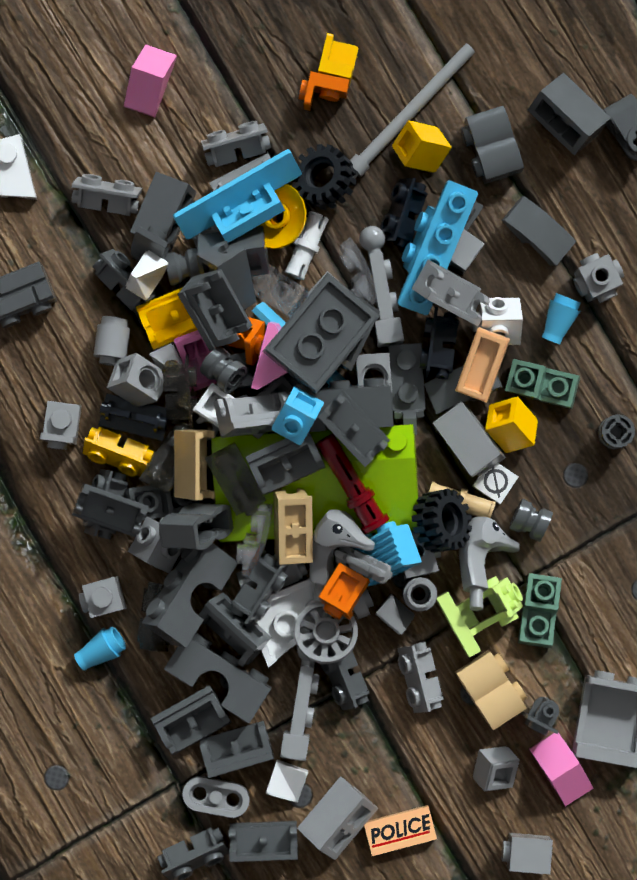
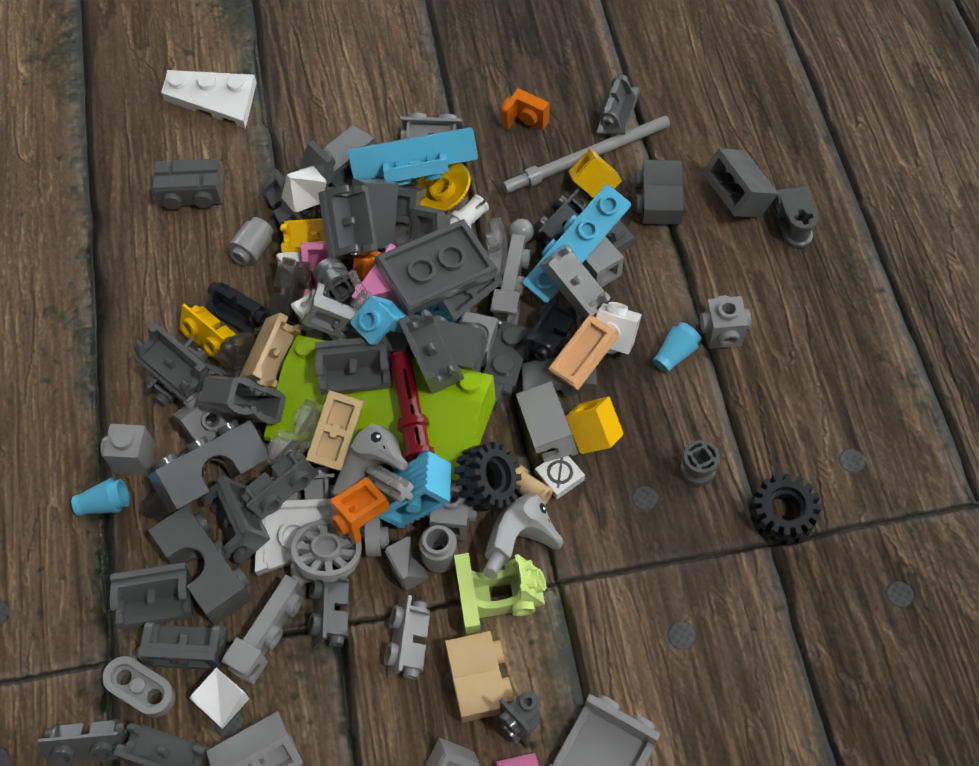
camera: 25 degrees right, 25 degrees down
light grey bracket [40,401,82,450] -> none
light grey hinge [71,174,142,216] -> none
light grey brick [107,353,166,407] -> none
bright pink slope [124,45,177,118] -> none
clear smoke hinge [205,442,266,516] -> none
black tyre [292,144,356,210] -> none
yellow panel [318,33,358,86] -> none
dark grey slope [501,196,576,266] -> none
sand green slope [505,359,580,409] -> none
dark grey wheel [509,499,553,542] -> none
sand green slope [518,573,562,648] -> none
none -> clear hand [348,270,374,311]
none -> dark grey tile [411,205,451,240]
none -> dark grey hinge [596,74,641,135]

